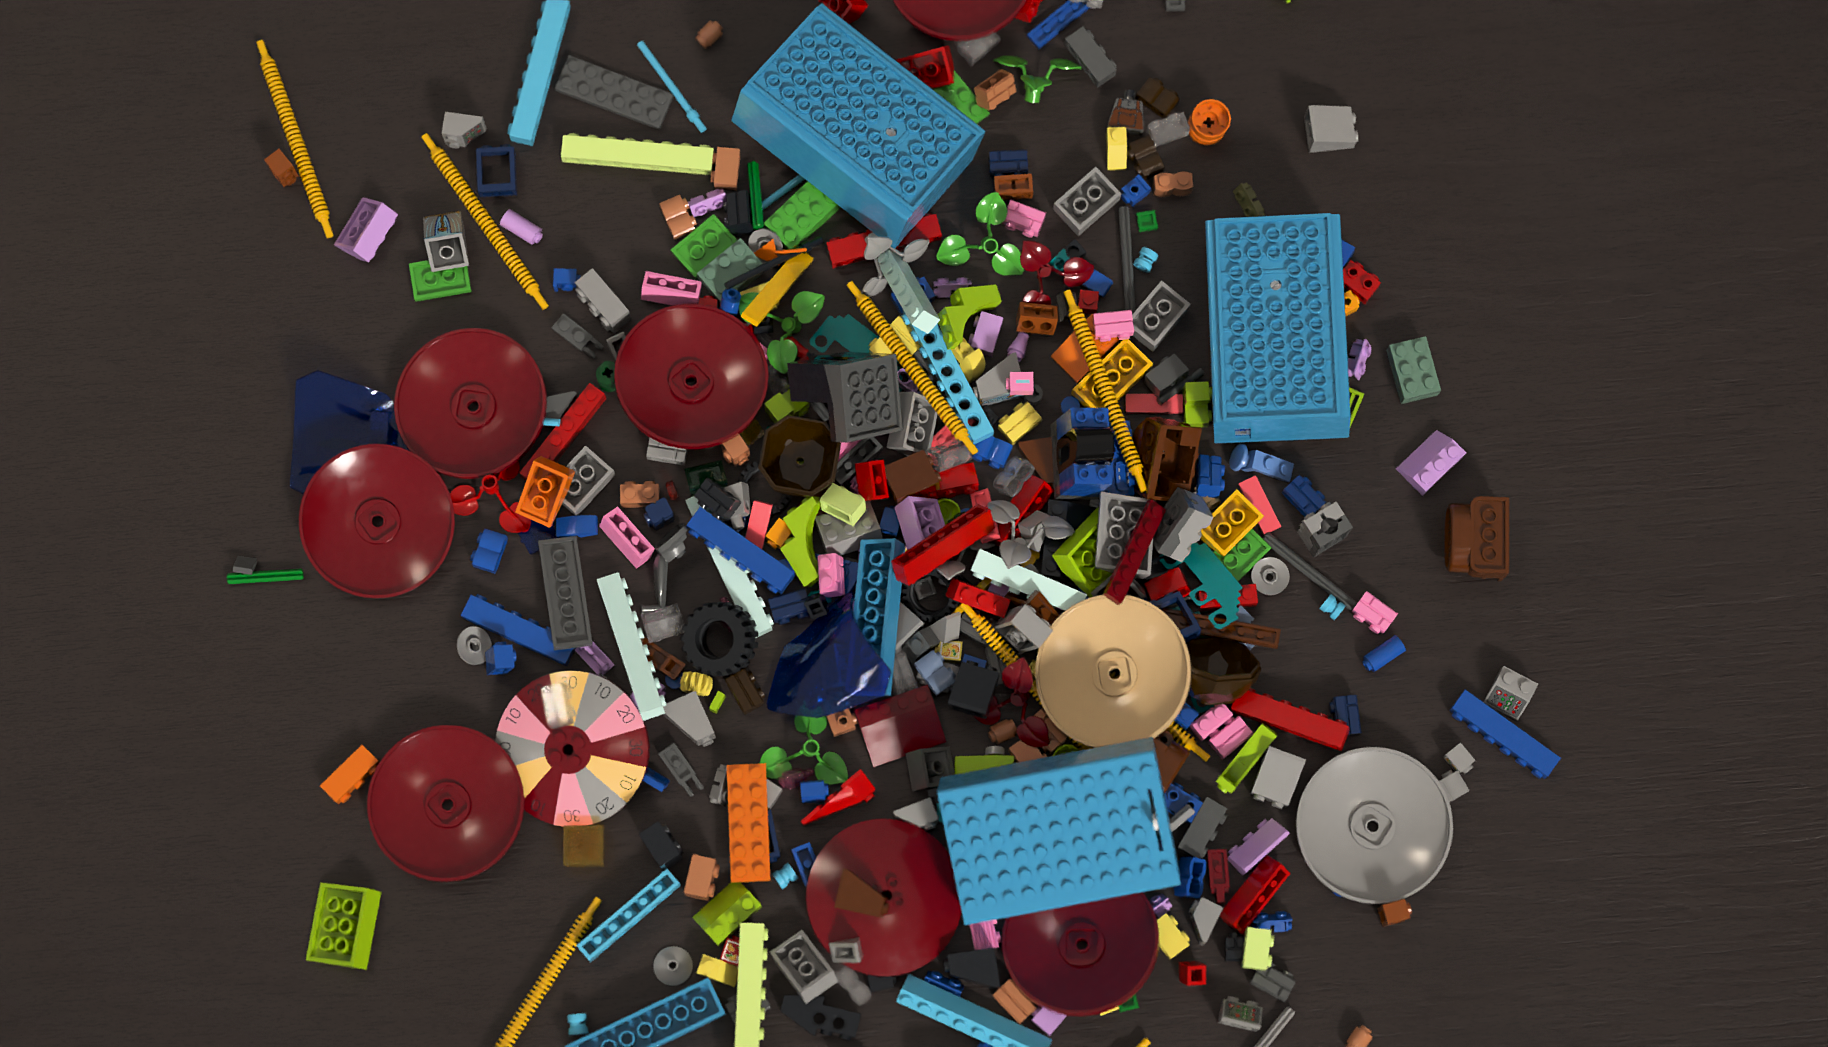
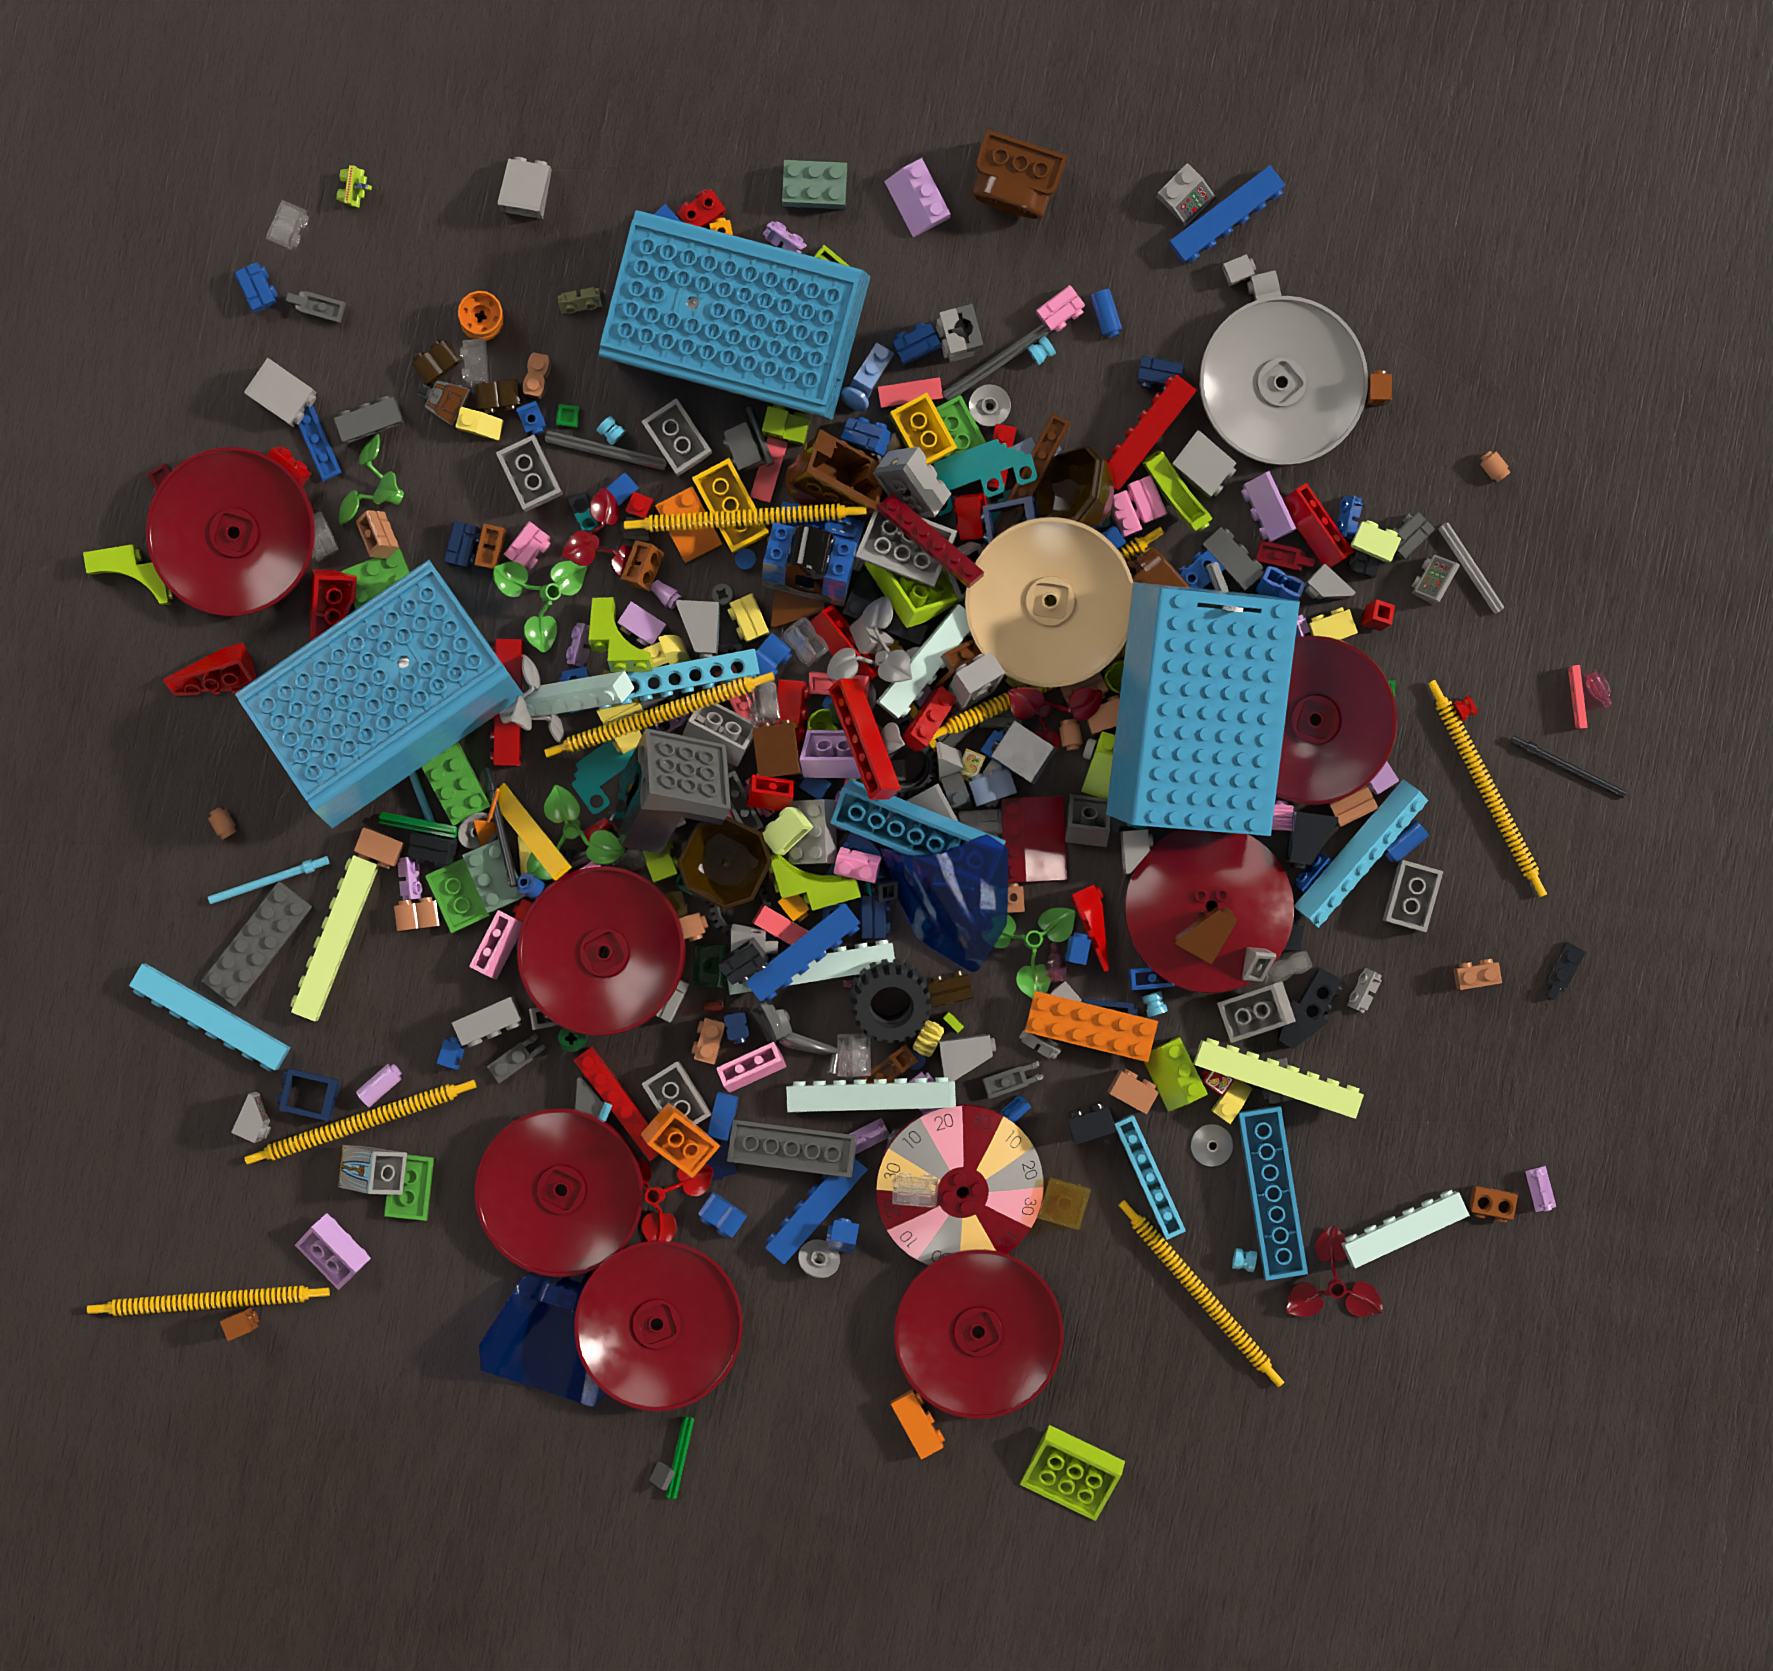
camera: 70 degrees left, 10 degrees up
bright pink brick [1006,372,1034,395] -> none
bright pink brick [1092,310,1134,342] -> none

